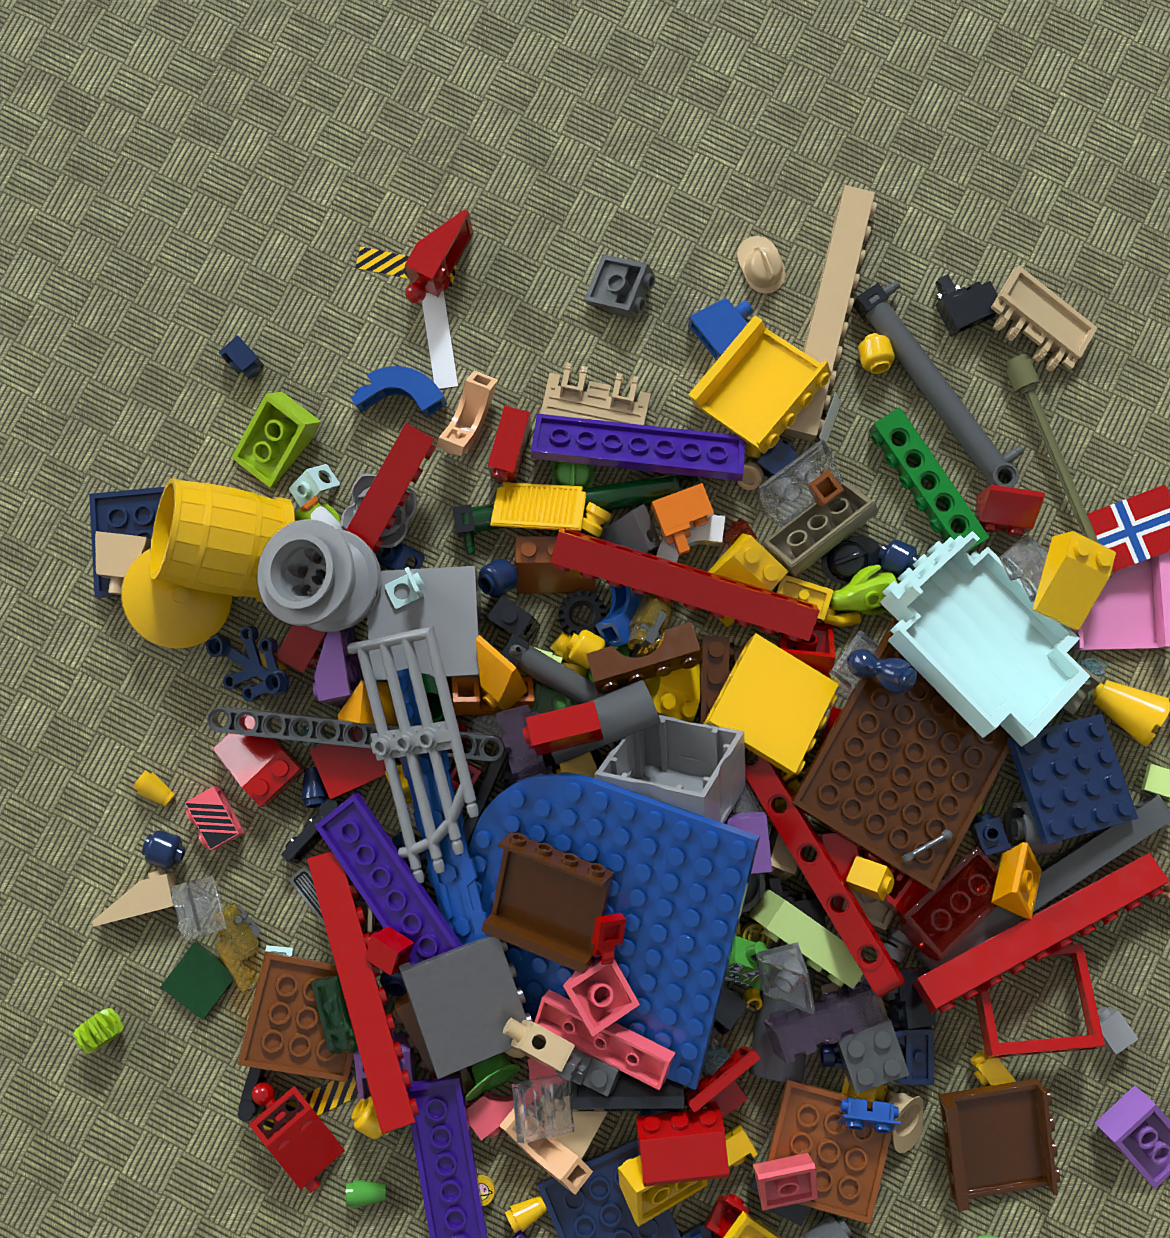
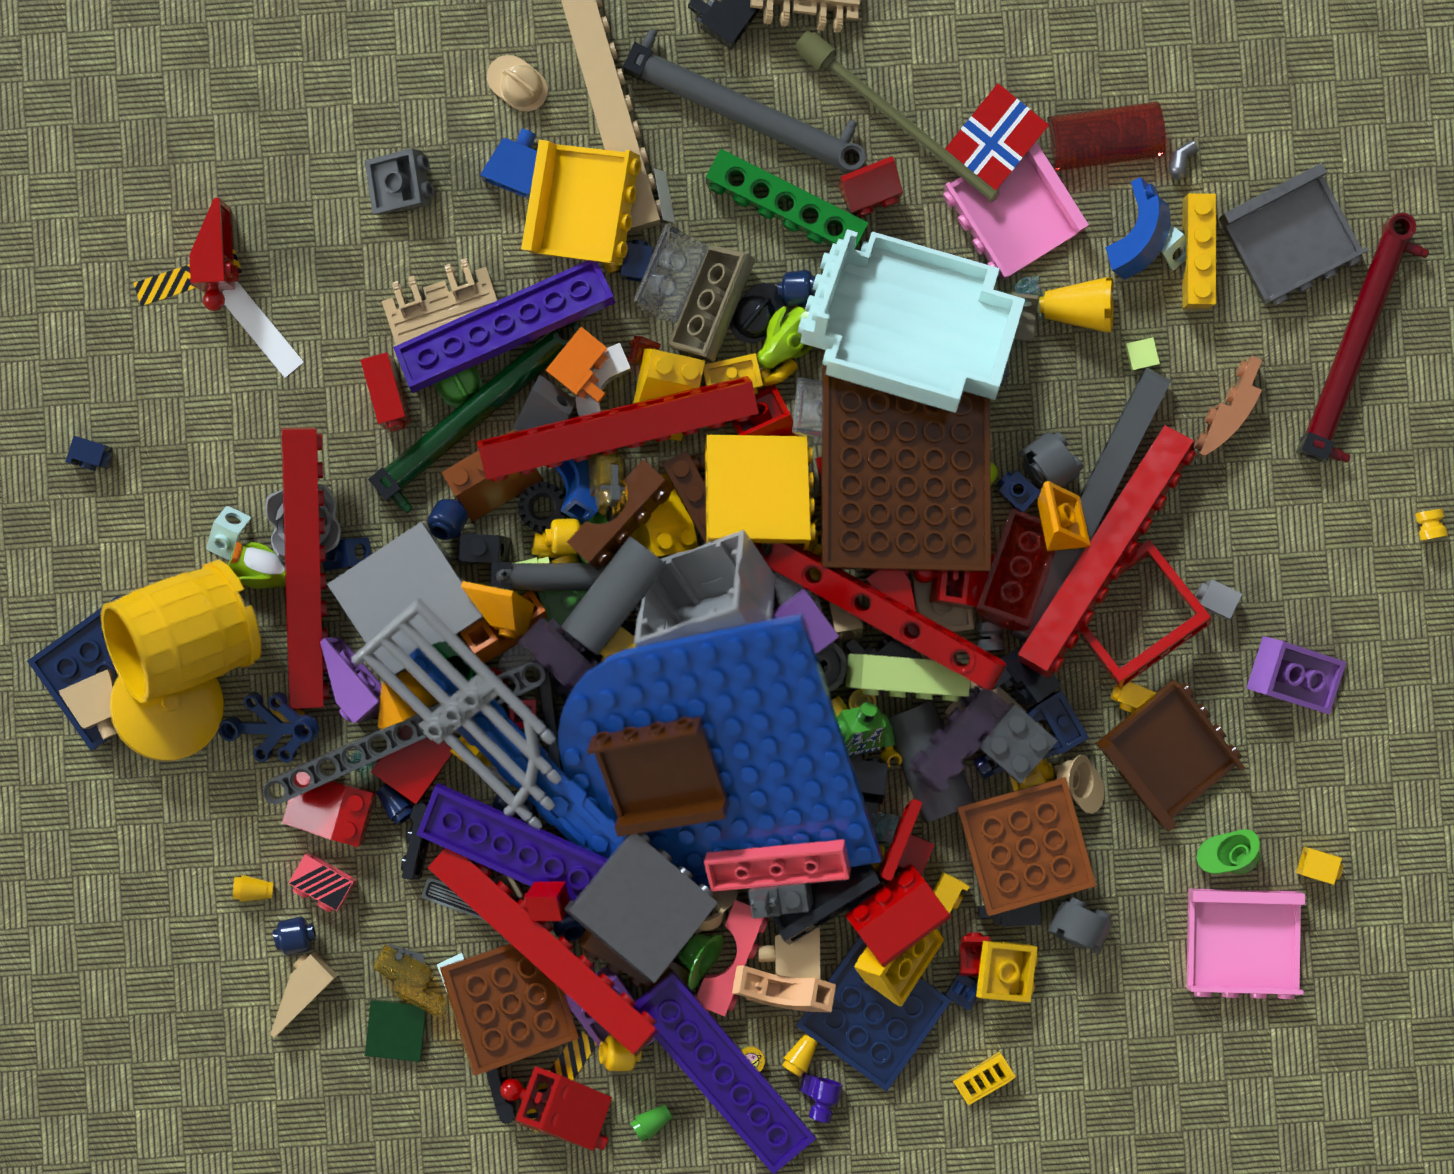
camera: 30 degrees left, 5 degrees up
lime gear [74,1008,124,1054] -> none
clear slope [170,875,227,941] -> none
lime slope [231,392,321,488] -> none
light grey wheel [257,519,381,632] -> none
clear green plate [311,975,358,1054] -> none
blue arch [350,366,447,418] -> none
light aqua bracket [385,567,425,609] -> none
light nougat arch [437,371,498,456] -> none
yellow window [490,482,586,531] -> none
tan torso [503,1018,575,1072] -> none
clear slope [512,1075,575,1144] -> none
red brick [522,701,604,756] -> none
coral slope [563,958,640,1037] -> none
yellow wheel [582,502,612,538] -> none
red plate [592,913,626,965] -> none
tan tile [737,462,764,490] -> none
coral slope [753,1153,818,1211] -> none
clear slope [756,942,815,1015] -> none
dark orange slope [807,469,844,508] -> none
blue hinge [838,1097,901,1133] -> none
yellow brick [846,856,894,901] -> none
dark blue animal [847,649,917,694] -> none
yellow head [857,333,895,374] -> none
dark grey hinge [901,830,953,862] -> none
clear slope [999,535,1048,602] -> none
dark blue plate [1006,714,1139,846] -> none
yellow slope [1032,531,1116,630] -> none

